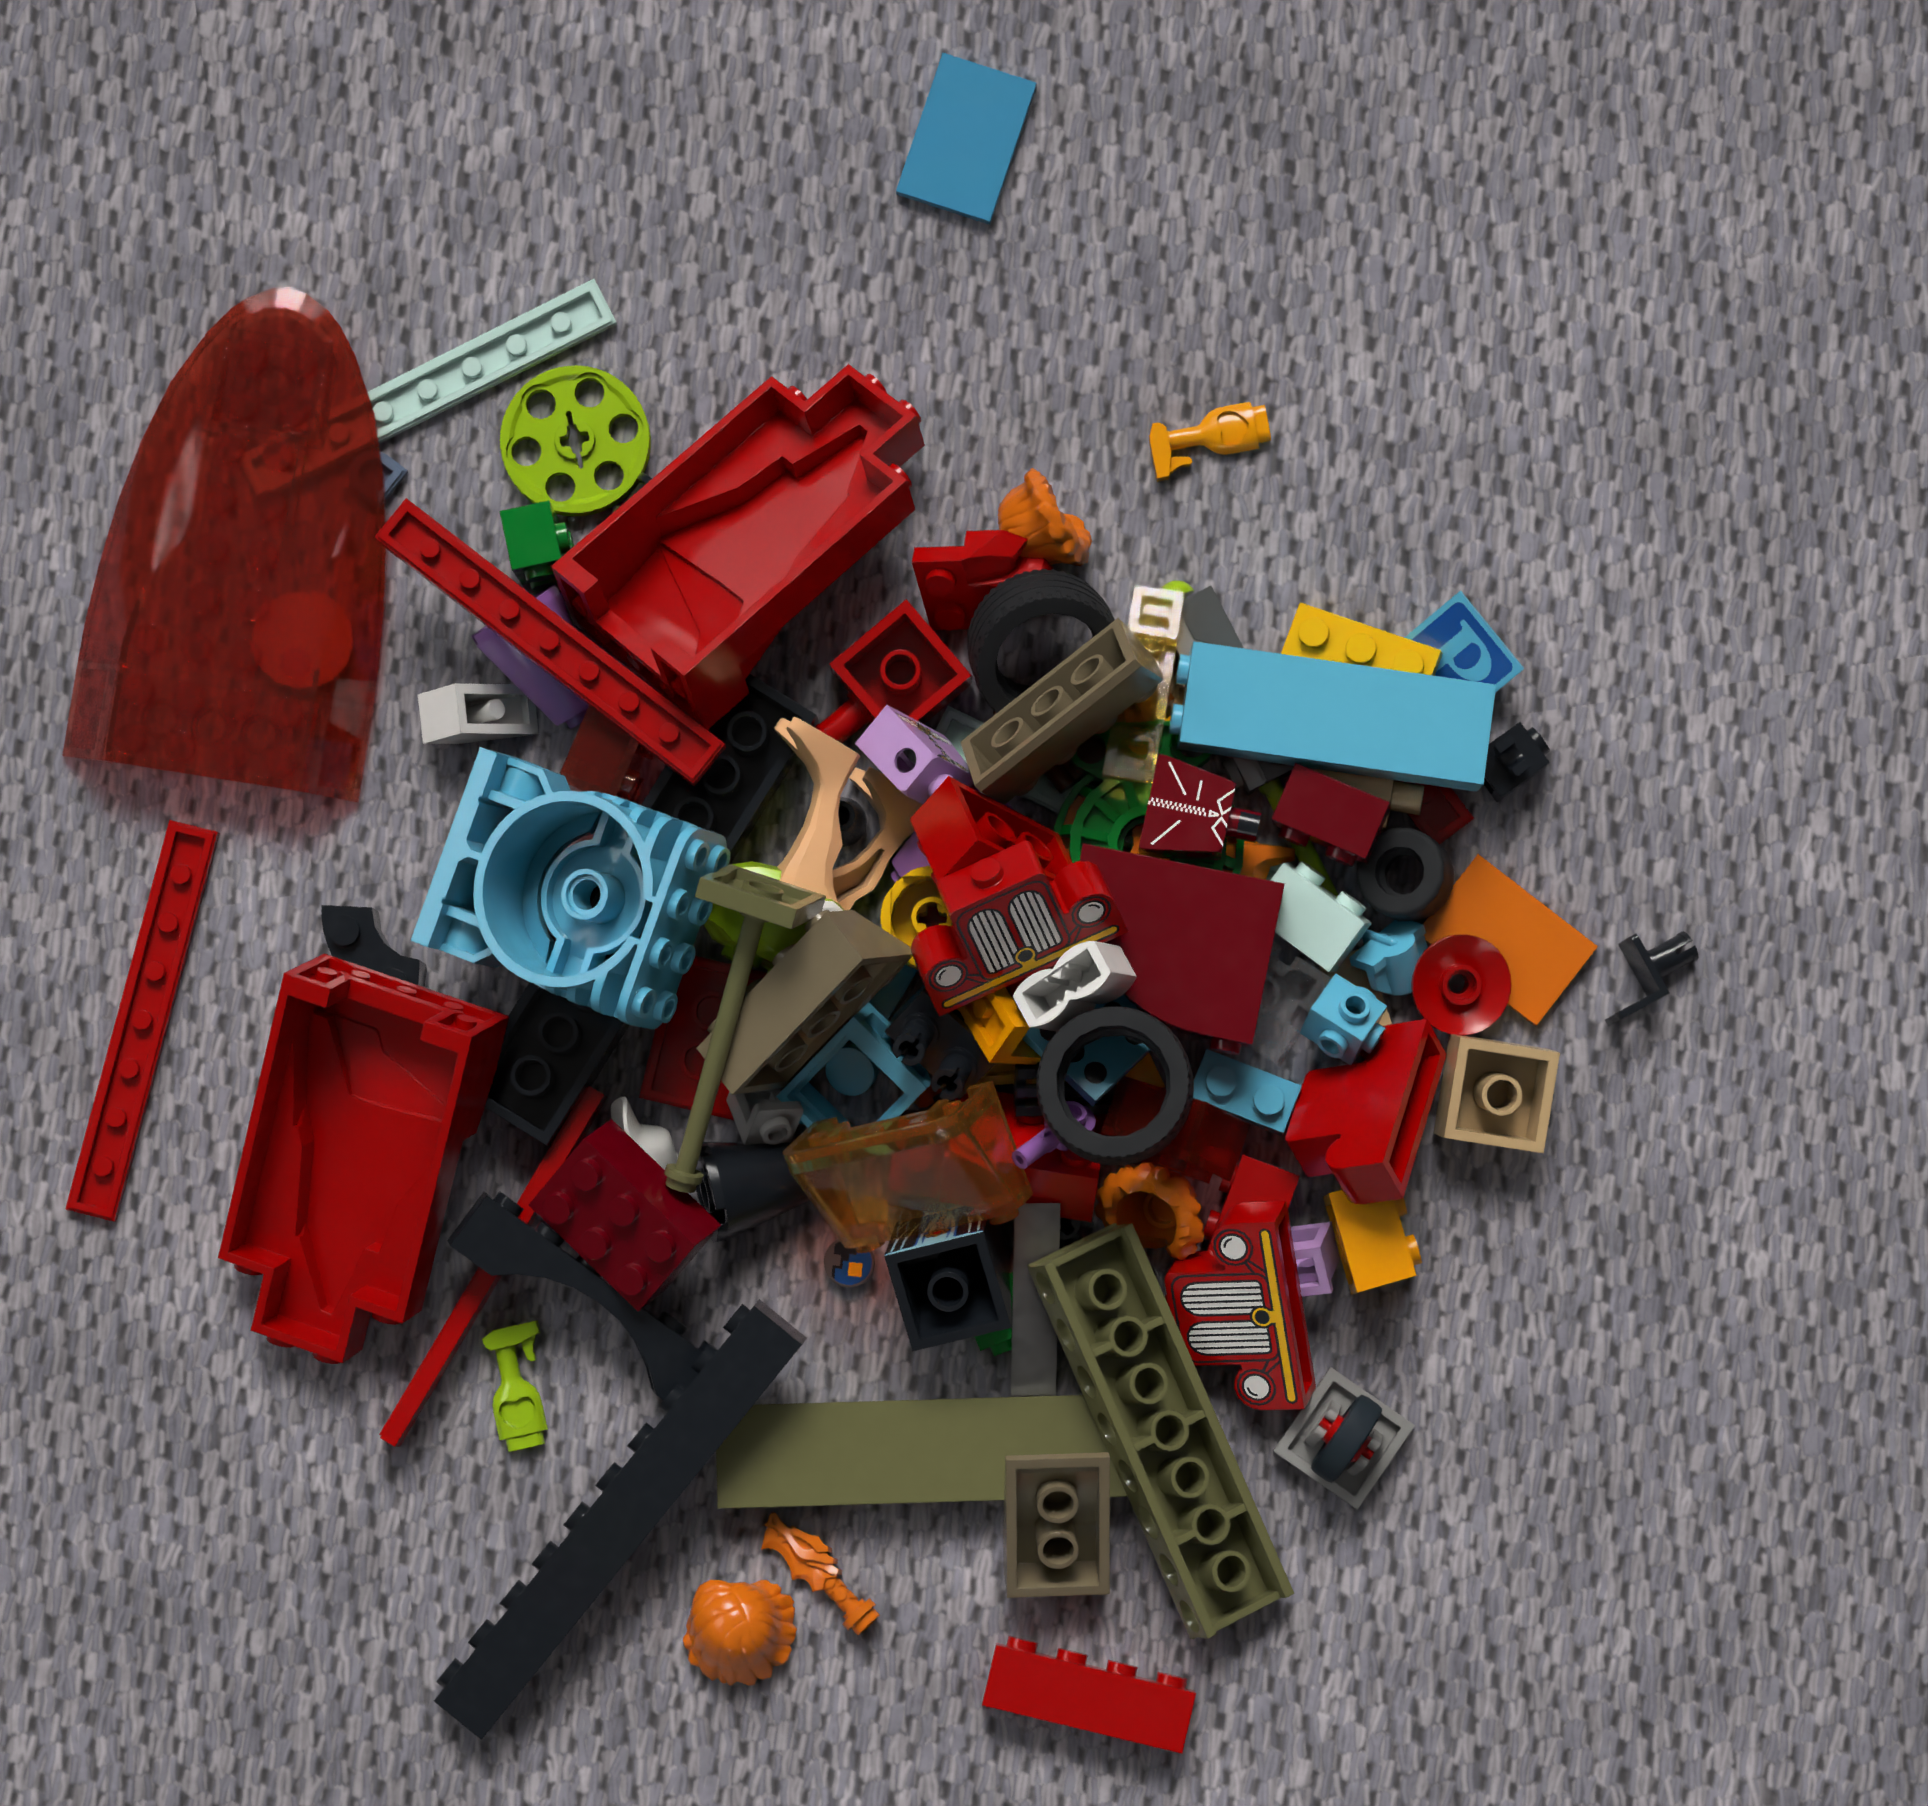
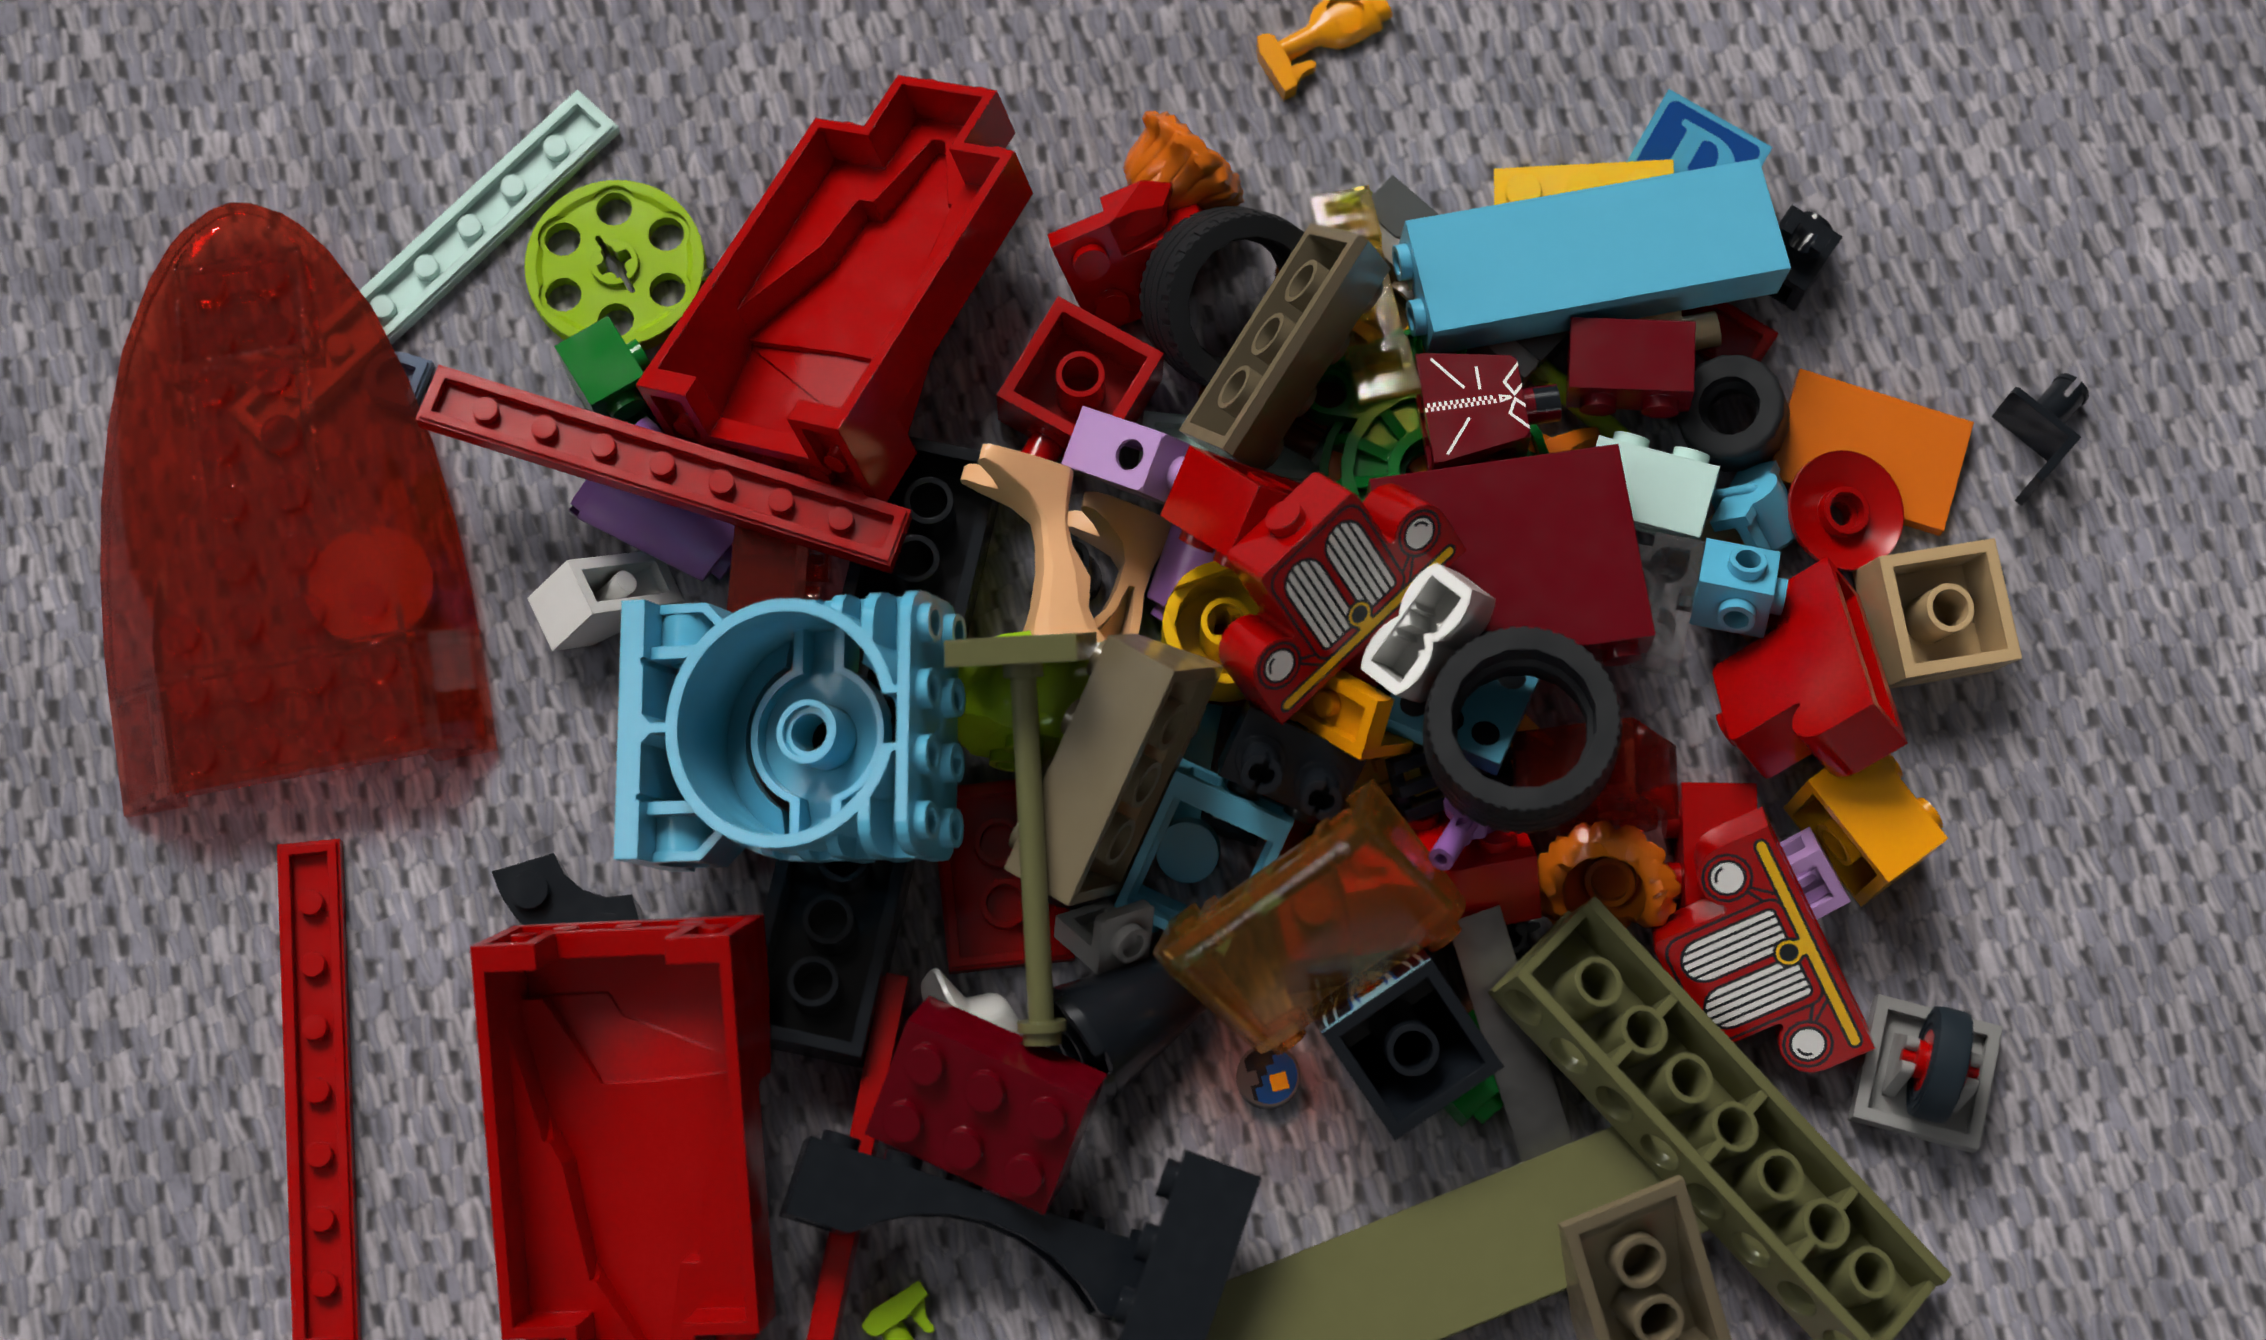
camera: 30 degrees left, 10 degrees down
medium azure brick [1193,1049,1302,1136] -> none

